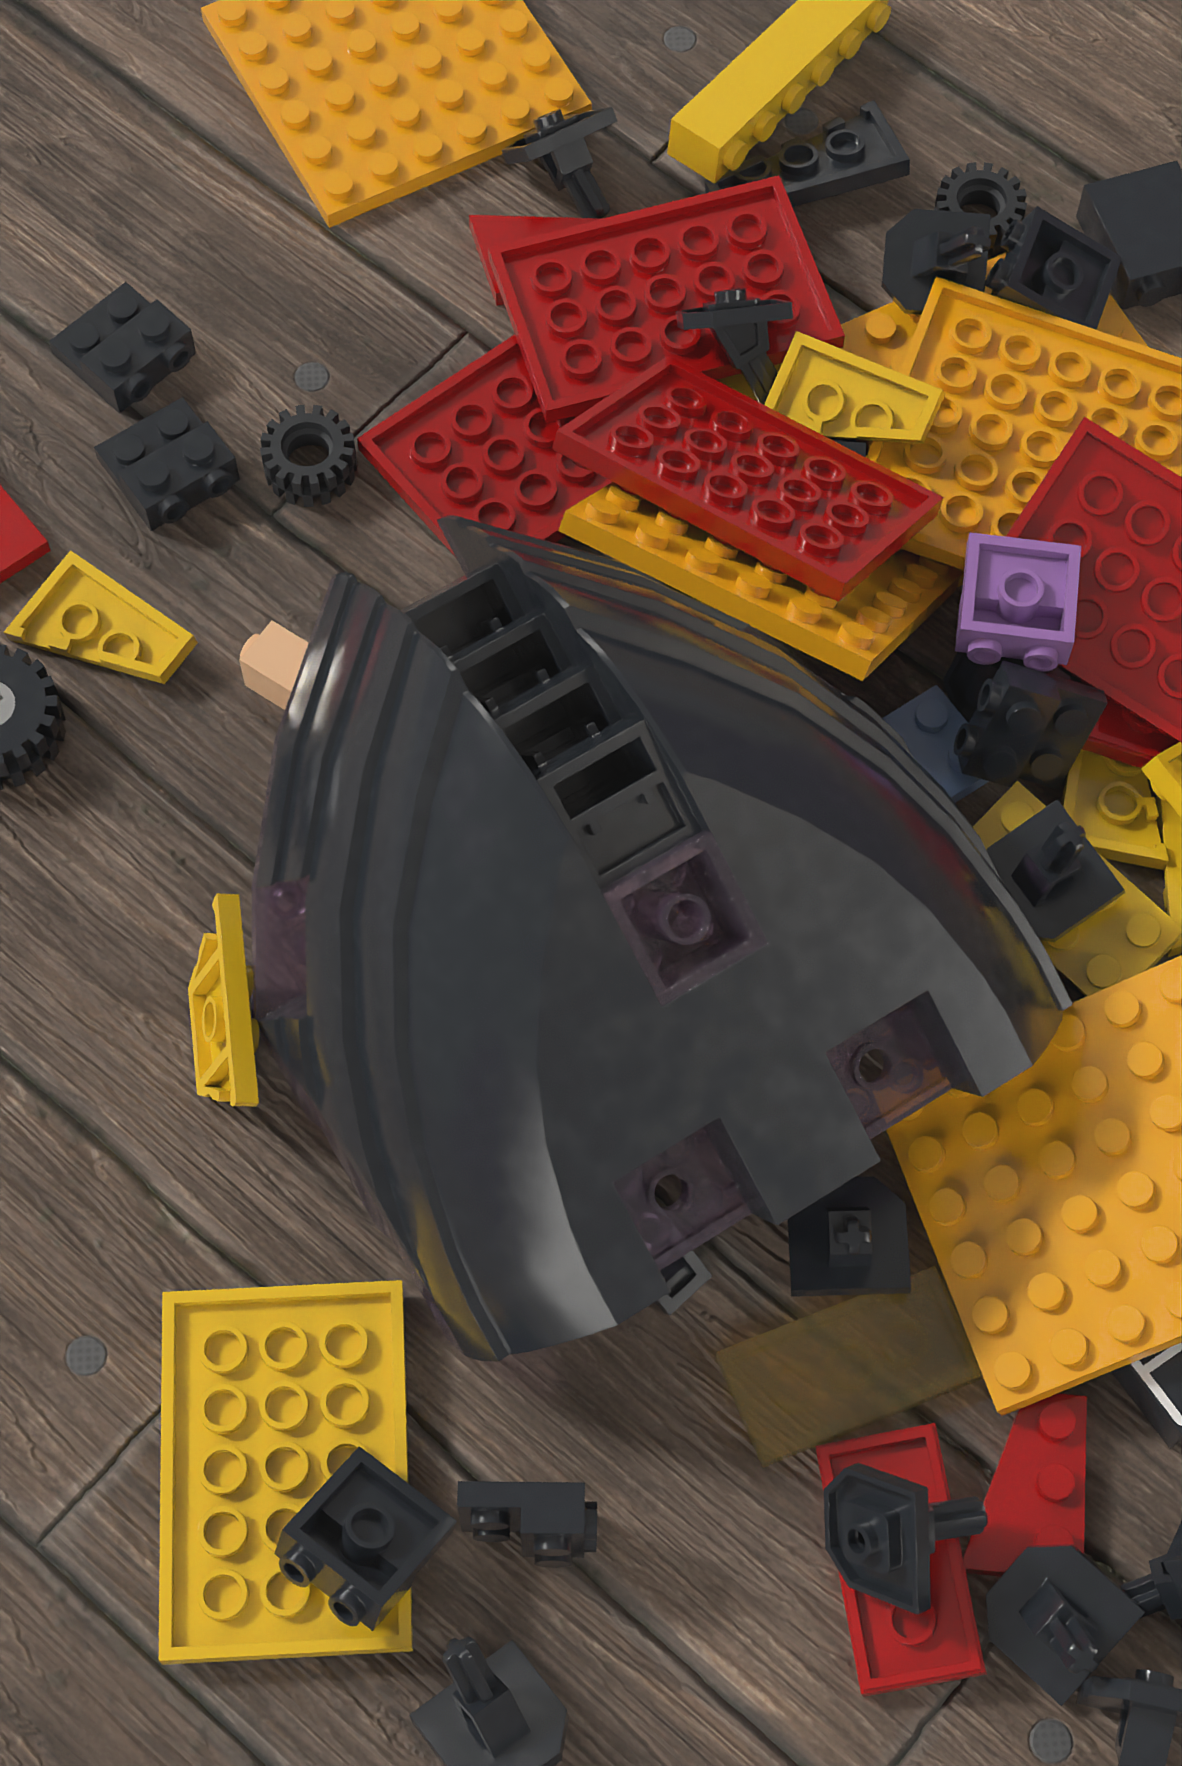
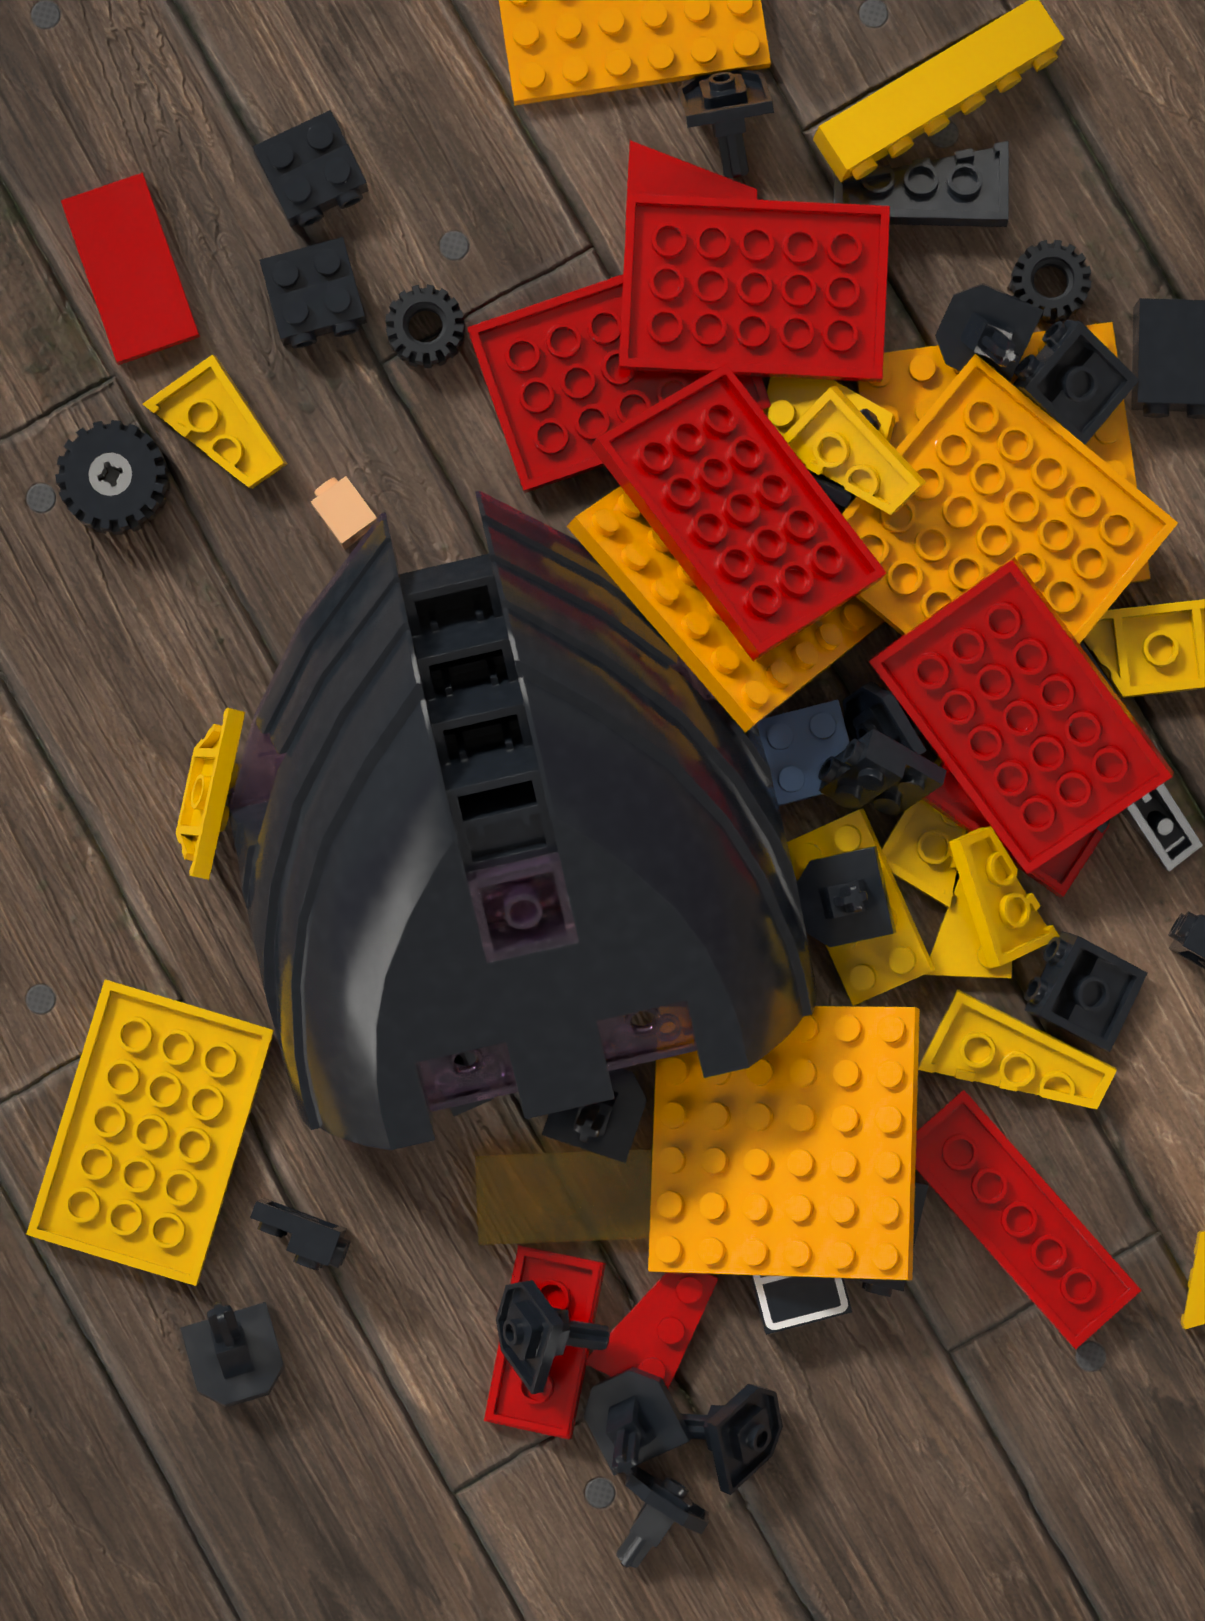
camera: 20 degrees right, 20 degrees up
black plate [274,1446,457,1631] -> none
black piece [676,288,793,405] -> none
medium lavender plate [955,532,1081,671] -> none

